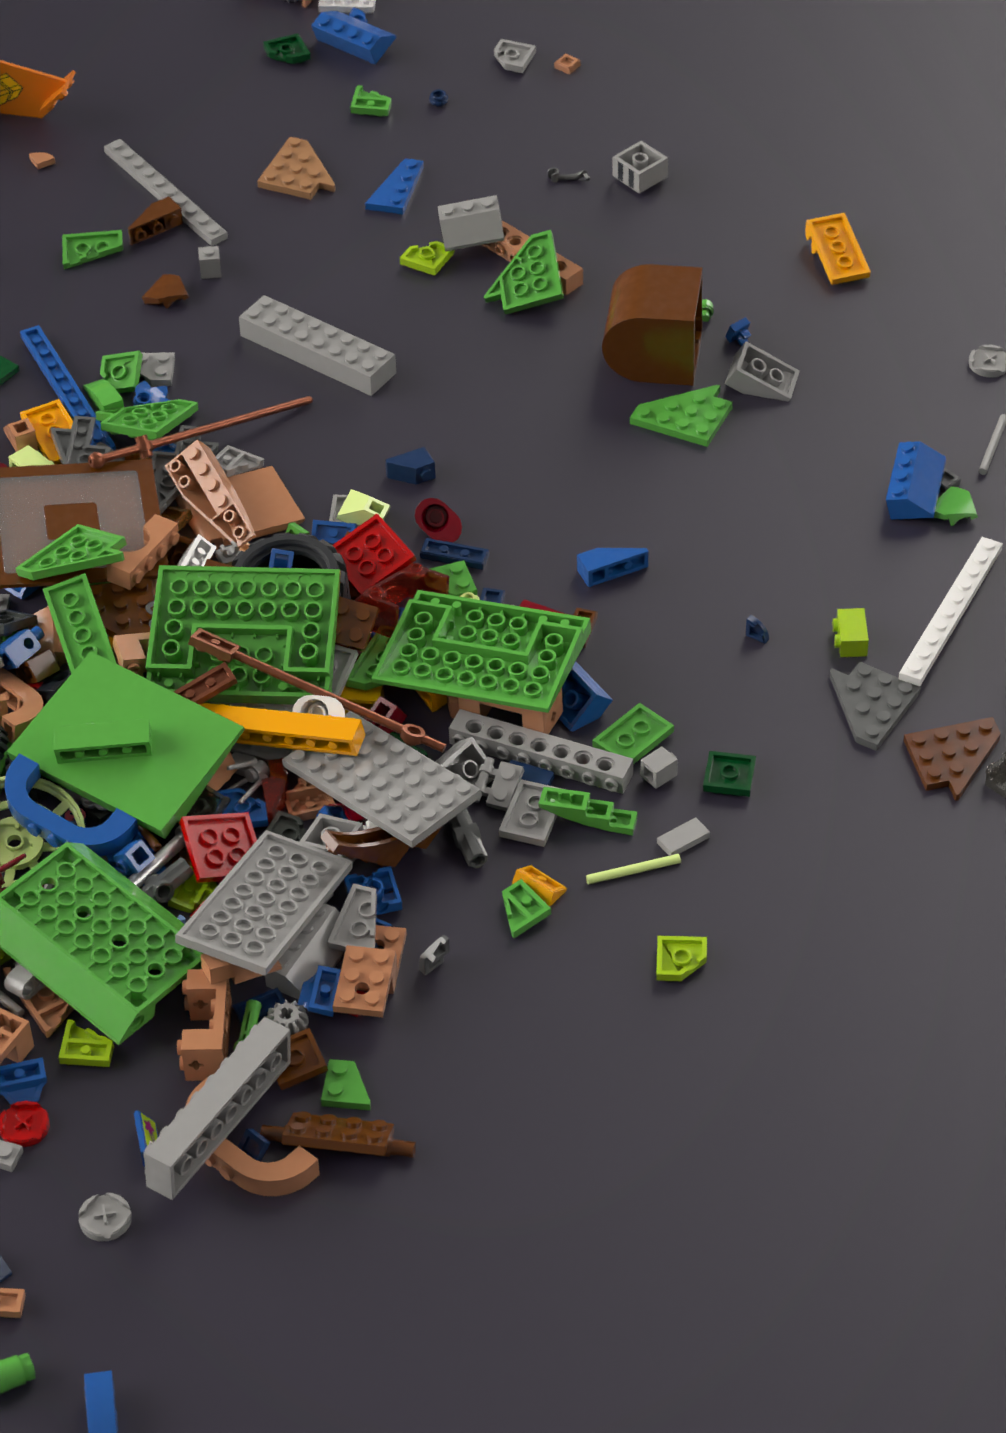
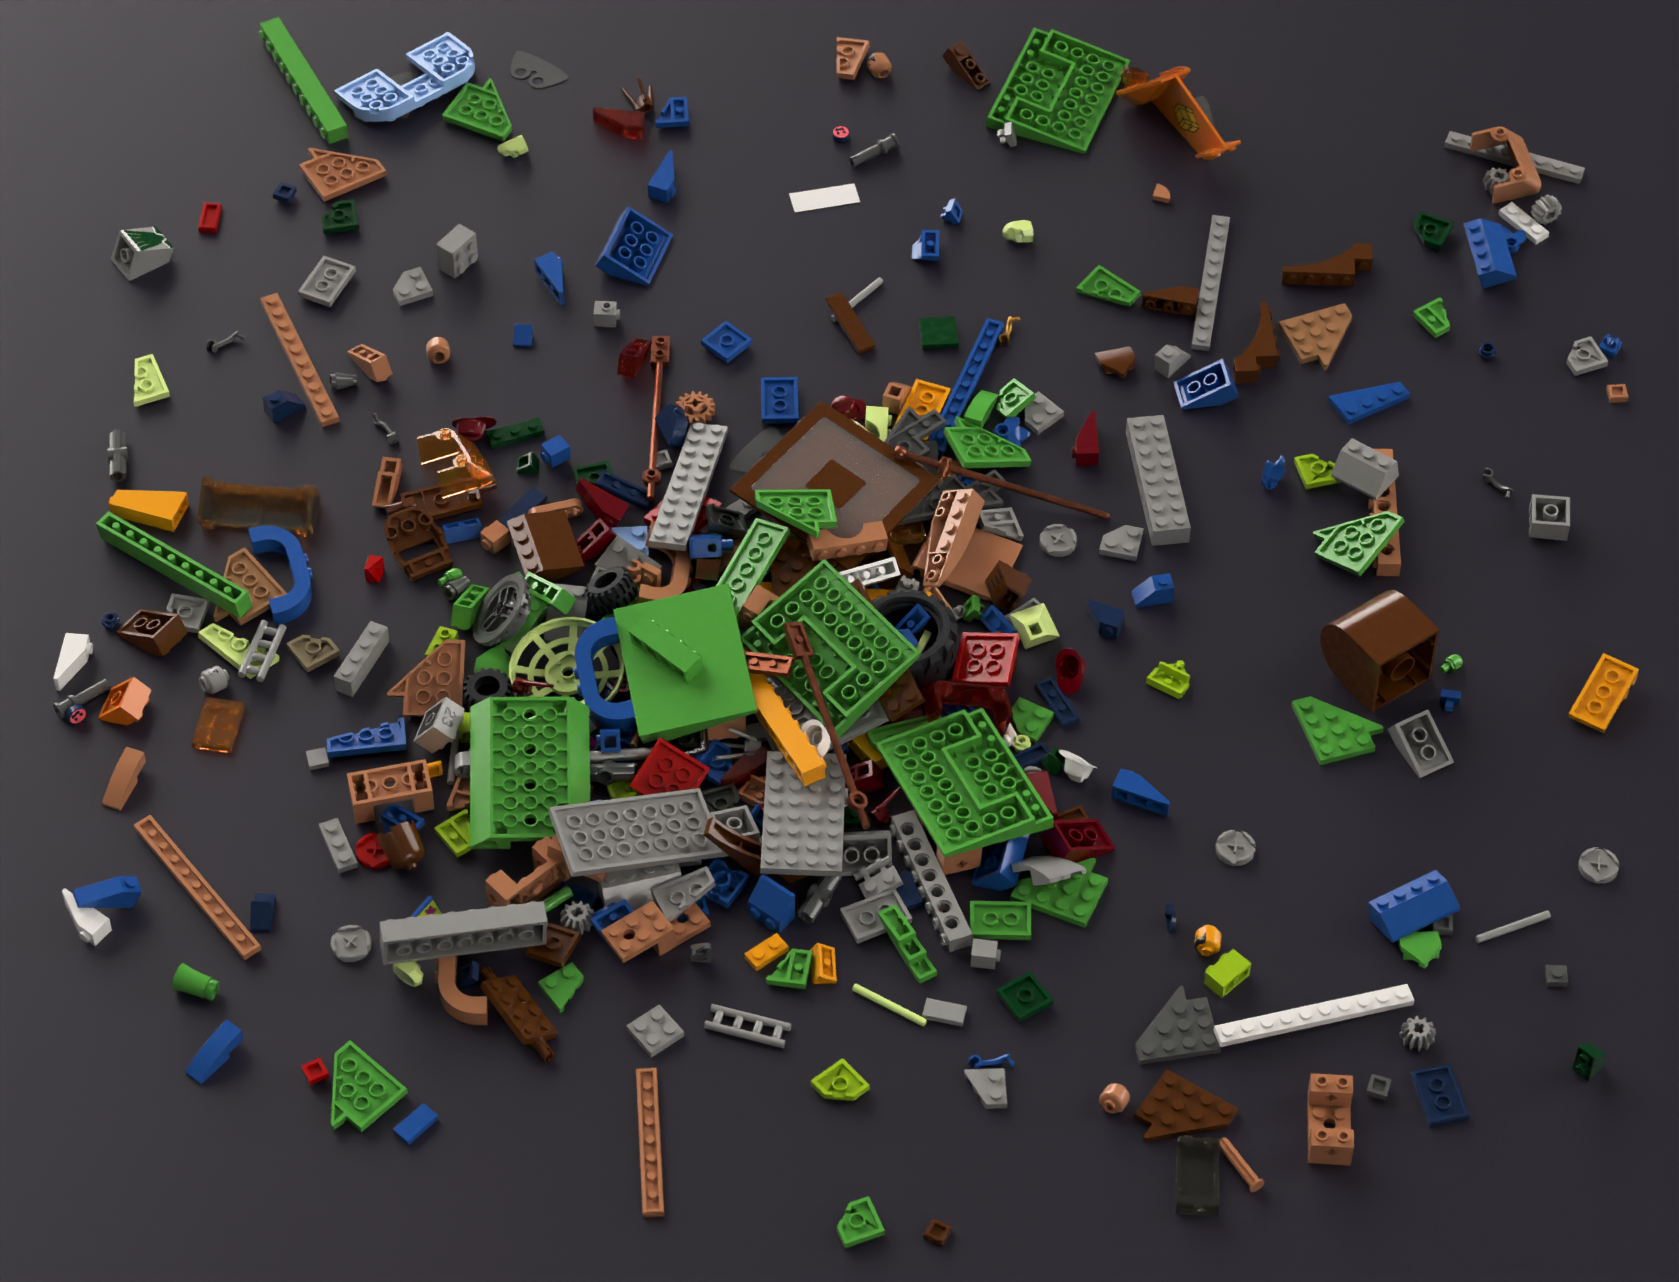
camera: 45 degrees right, 5 degrees up
none -> red plate [301,1058,329,1086]
none -> bright green wing [331,1040,408,1132]
none -> reddish brown cylinder [377,820,425,871]
none -> yellowish green rock [393,961,424,987]
none -> blue tile [393,1103,439,1145]
none -> light grey plate [626,1004,684,1058]
none -> nougat tile [636,1068,664,1218]
none -> light grey bar [704,1004,792,1048]
none -> light orange plate [744,933,789,972]
none -> blue slope [748,874,795,934]
none -> bright green plate [837,1196,885,1248]
none -> dark red plant [869,786,909,825]
none -> reddish brown tile [923,1218,952,1247]
none -> light grey wing [964,1068,1007,1109]
none -> blue piece [969,1054,1015,1069]
none -> reddish brown slope [985,560,1032,613]
none -> pearl gold piece [998,316,1020,346]
none -> bright green wing [1010,858,1108,928]
none -> light grey slope [1012,856,1086,886]
none -> light grey tile [1039,524,1077,557]
none -> dark red slope [1040,819,1115,863]
none -> dark green slope [1041,746,1065,775]
none -> white piece [1059,750,1097,783]
none -> dark red slope [1071,411,1099,466]
none -> light grey plate [1099,525,1144,561]
none -> nougat head [1099,1083,1130,1115]
none -> blue slope [1131,573,1174,608]
none -> lime slope [1146,660,1190,699]
none -> blue slope [1173,359,1239,410]
none -> light orange head [1194,925,1222,957]
none -> light grey tile [1215,830,1255,866]
none -> reddish brown arch [1232,302,1280,384]
none -> blue plate [1261,455,1286,490]
none -> reddish brown arch [1281,243,1373,287]
none -> blue tile [1598,334,1623,358]

